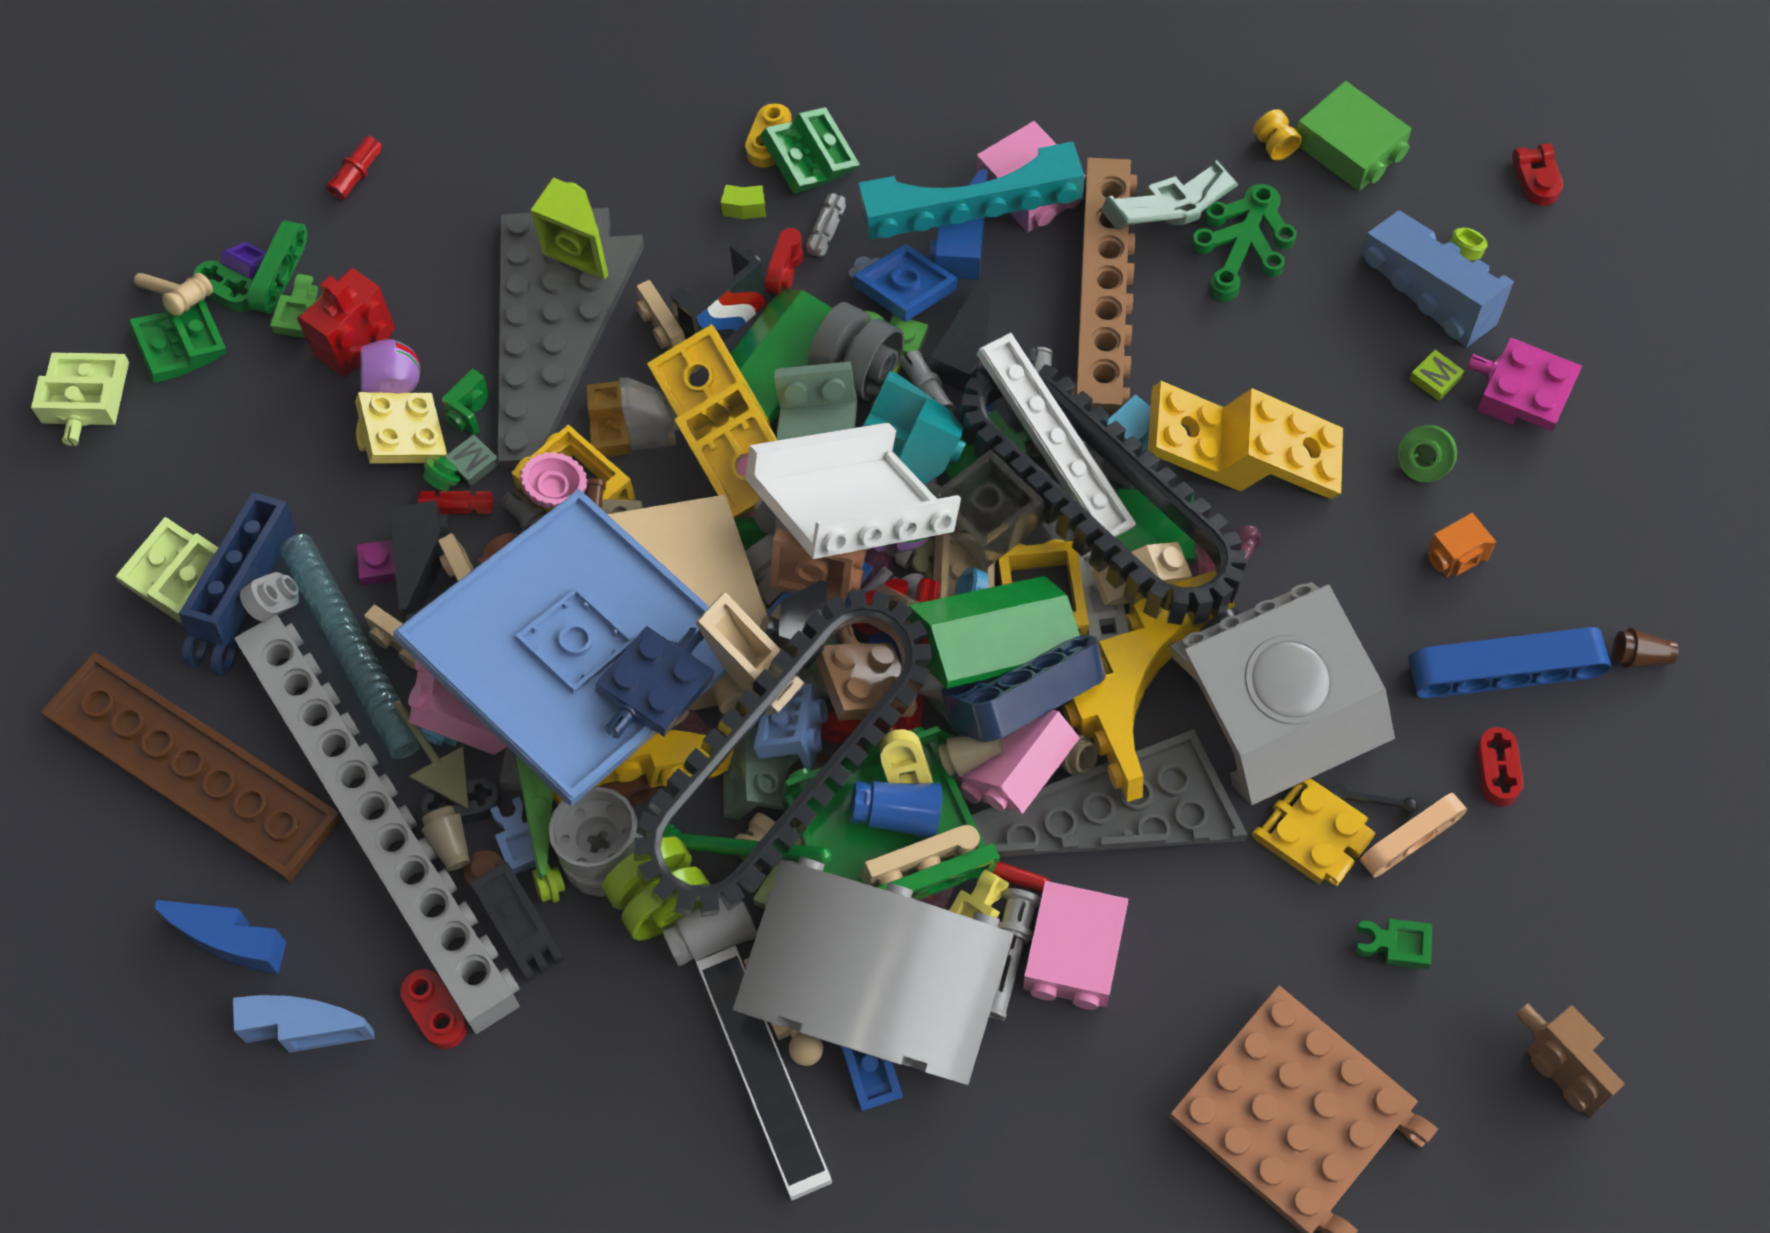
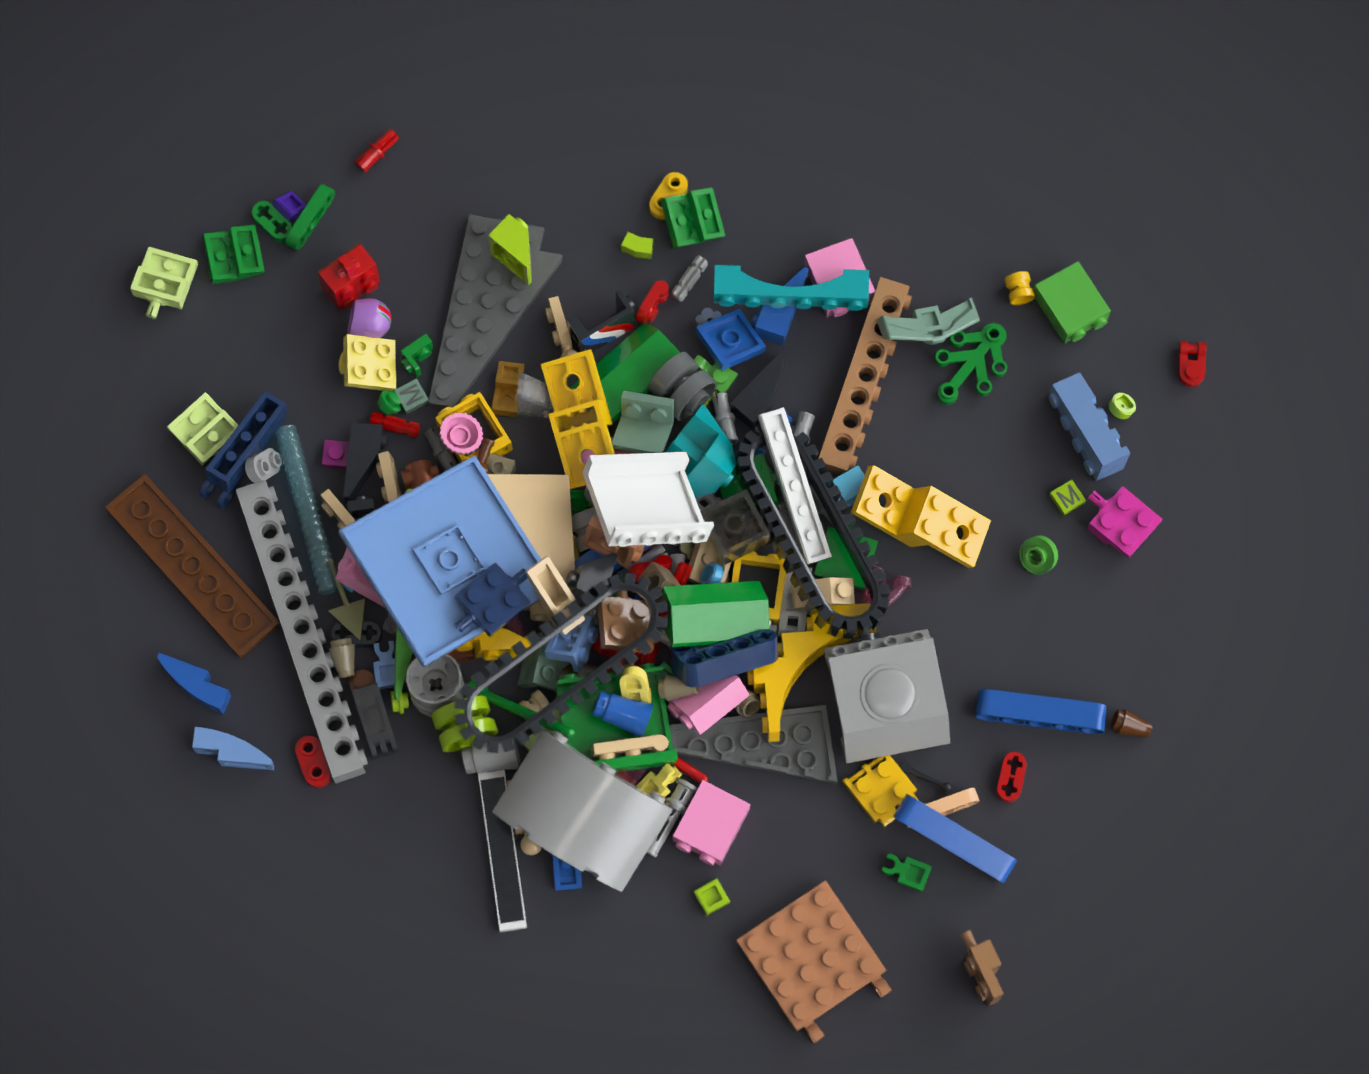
camera: 10 degrees right, 10 degrees up
tan piece [134,273,213,316] -> none
bright green plate [270,274,318,338] -> none
orange window [1427,512,1496,577] -> none
none -> lime tile [693,879,730,916]
none -> beam [893,793,1017,883]

